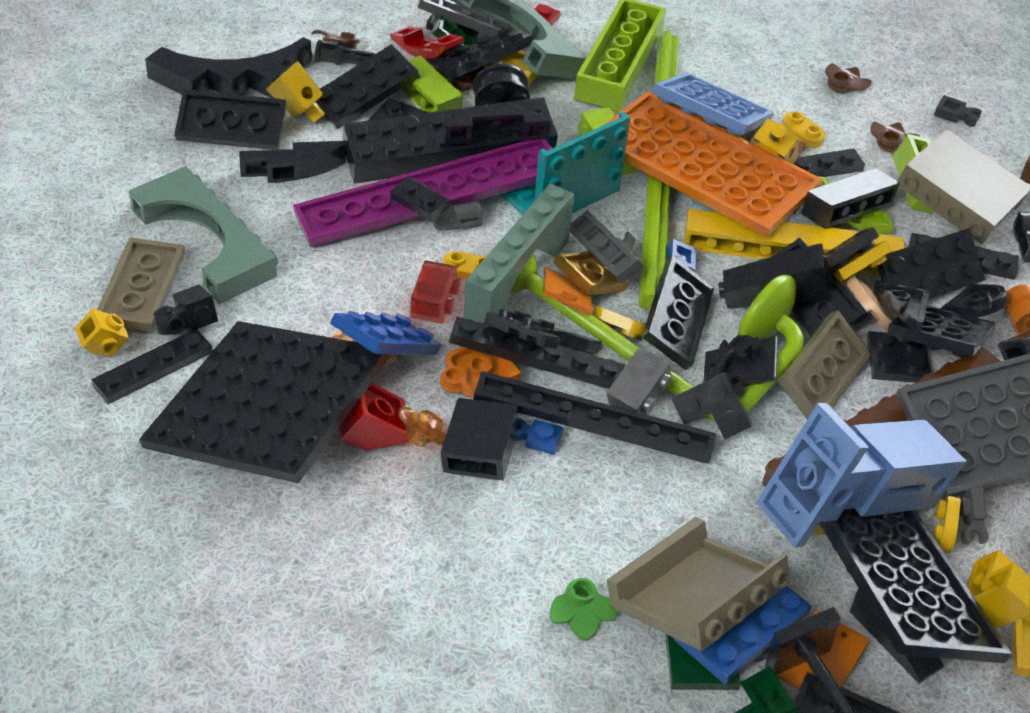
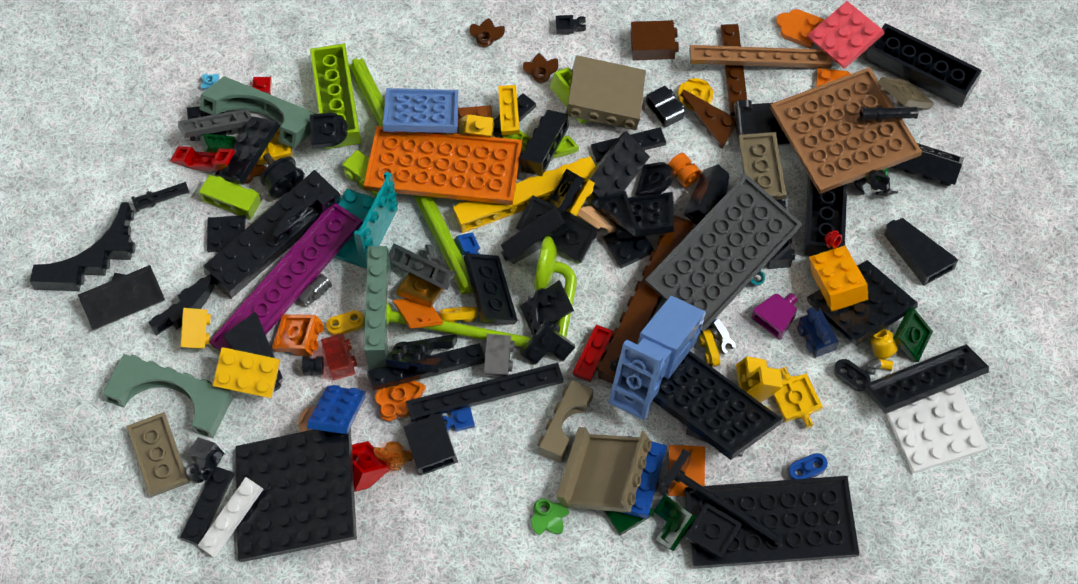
camera: 25 degrees left, 15 degrees up
yellow brick [74,308,129,358] -> none
yellow torso [266,61,325,123] -> none
reddish brown plate [311,29,360,49] -> none
black plate [315,44,420,129] -> none
black plate [390,176,449,222] -> none
dark tan plate [778,310,871,420] -> none
yellow plate [782,111,825,148] -> none
none -> yellow brick [180,308,211,348]
none -> white plate [198,477,263,557]
none -> yellow plate [213,347,281,399]
none -> black slope [223,312,283,393]
none -> orange plate [272,314,324,356]
none -> black wheel [302,356,324,376]
none -> black tile [310,113,348,149]
none -> yellow plate [498,85,520,135]
none -> dark tan arch [537,380,594,463]
none -> red plate [573,324,613,383]

